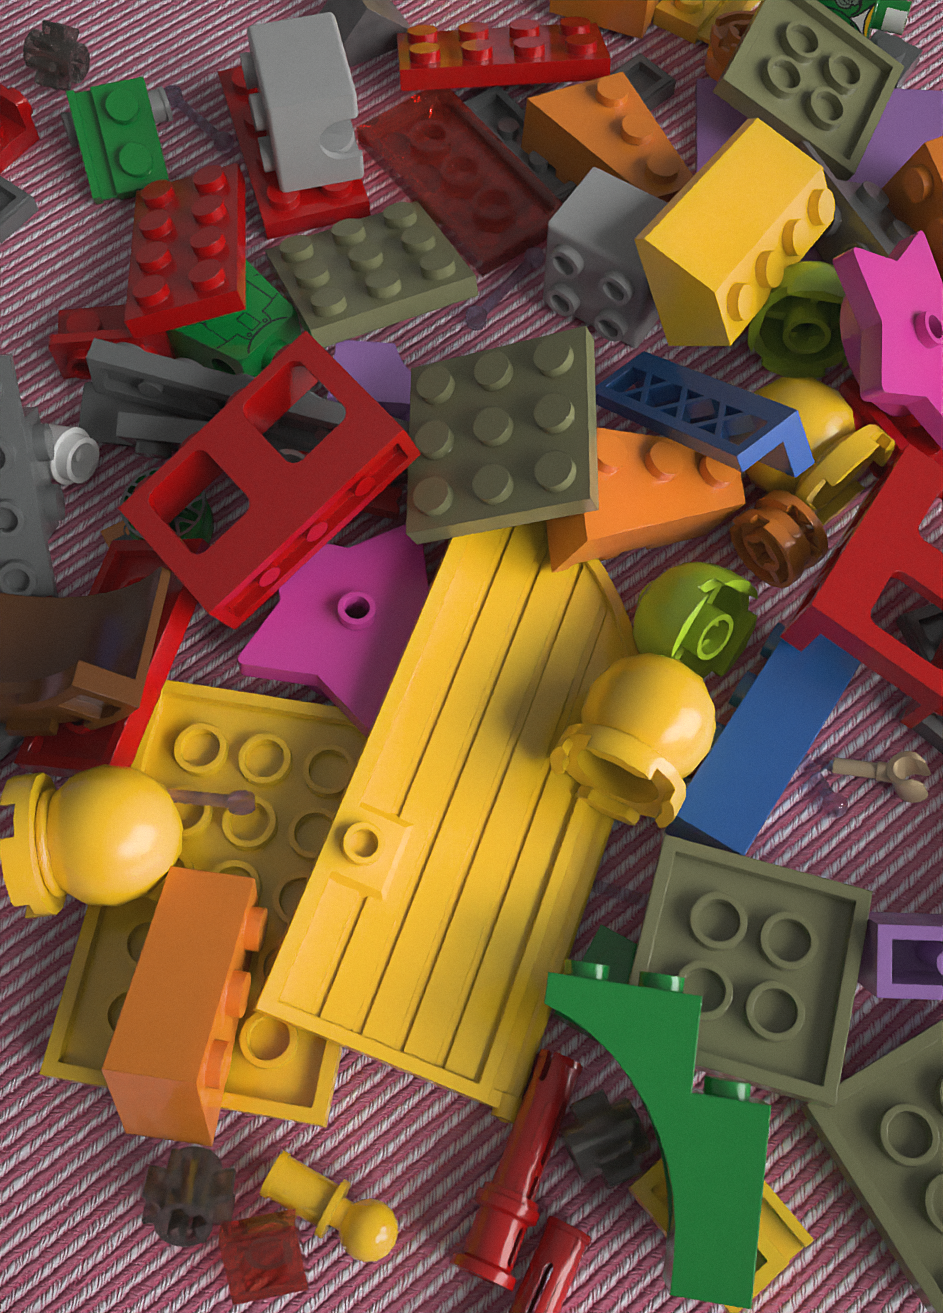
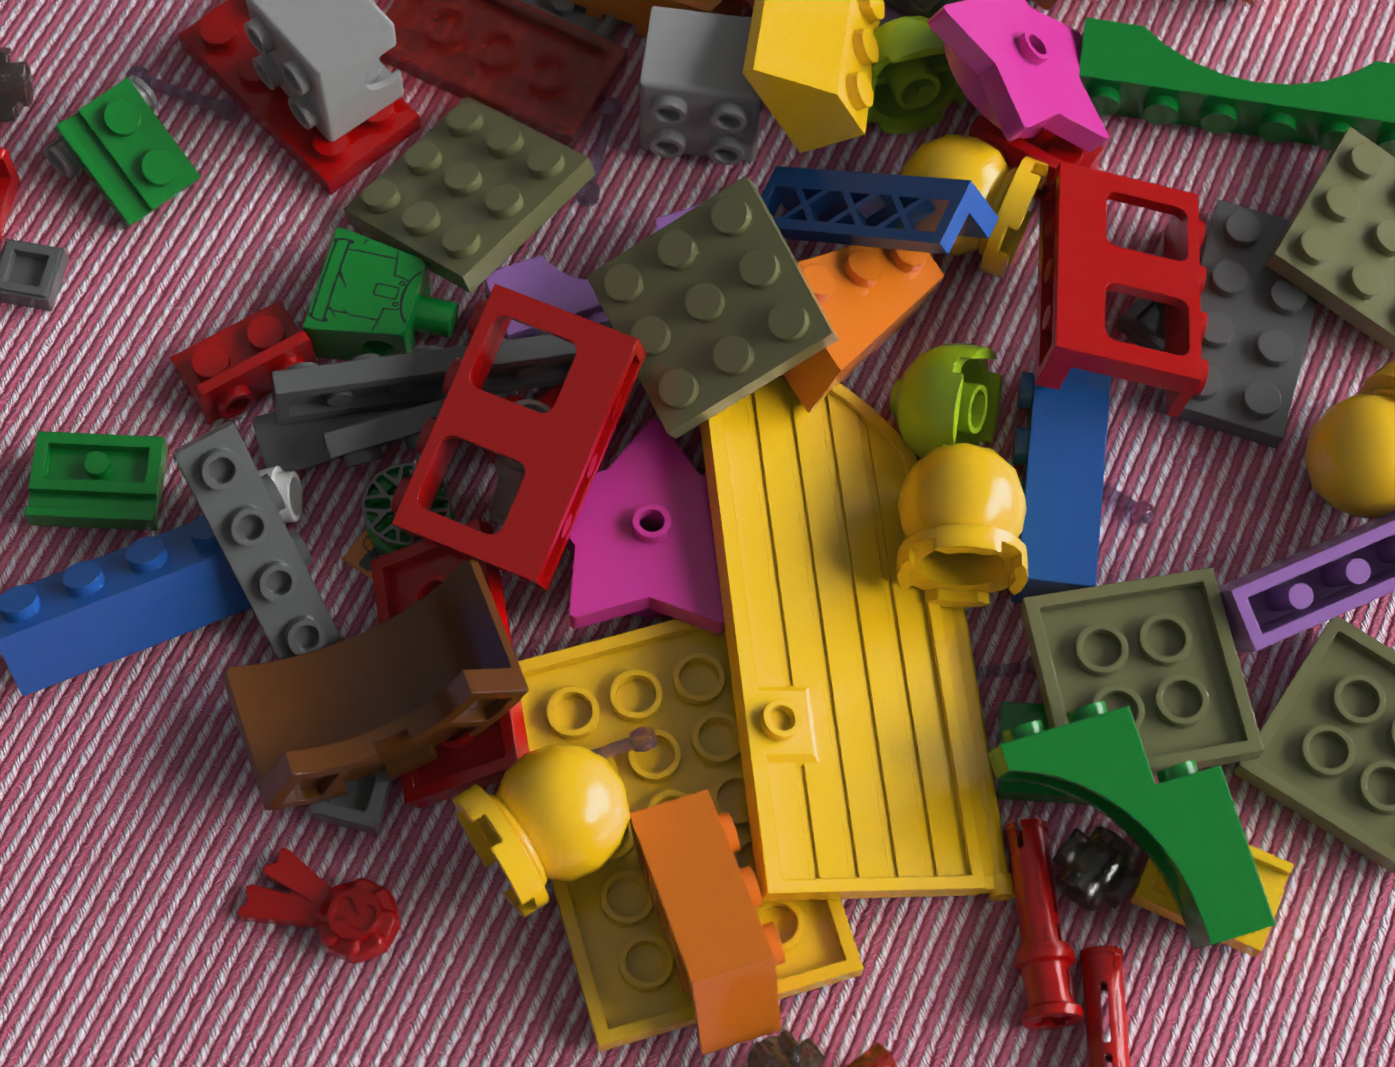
camera: 30 degrees left, 0 degrees up
red plate [124,162,246,340] -> none
yellow pin [260,1151,398,1262] -> none
orange wheel [729,489,829,589] -> none
tan hand [832,751,931,803] -> none

